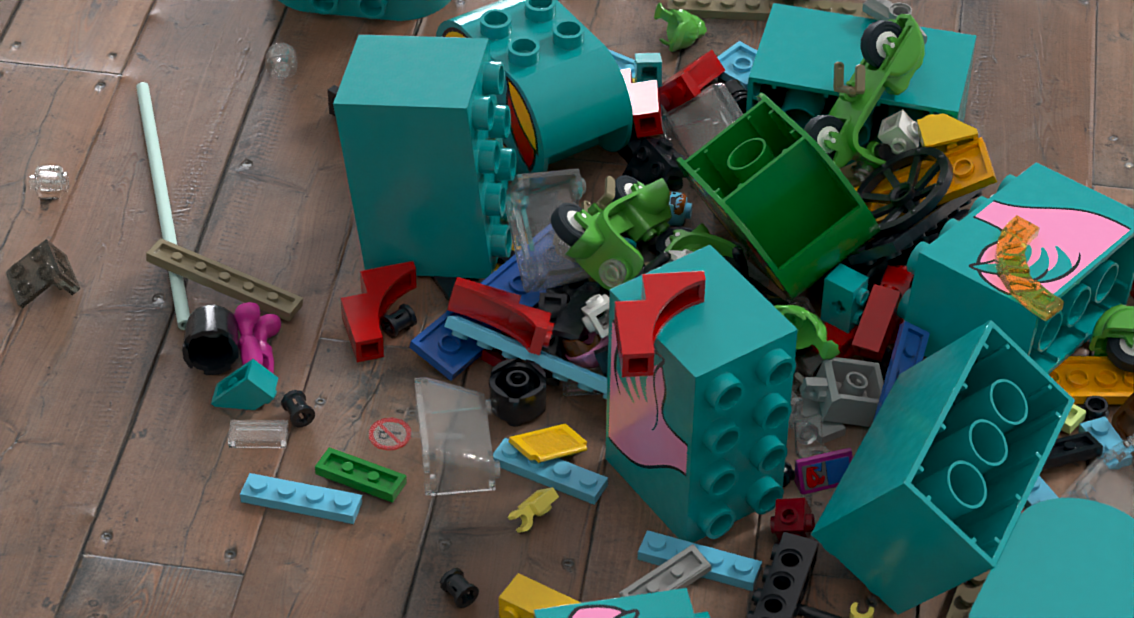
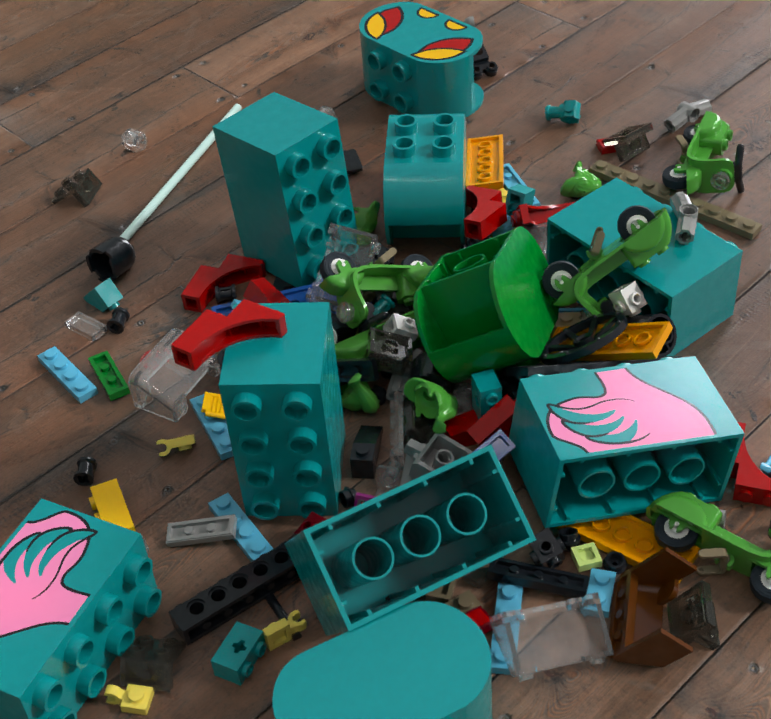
camera: 40 degrees right, 0 degrees up
dark tan plate [146,238,303,321] -> none
dark pink piece [234,302,281,374] -> none
yellow slope [917,113,978,152] -> none
clear yellow tile [995,215,1064,321] -> none

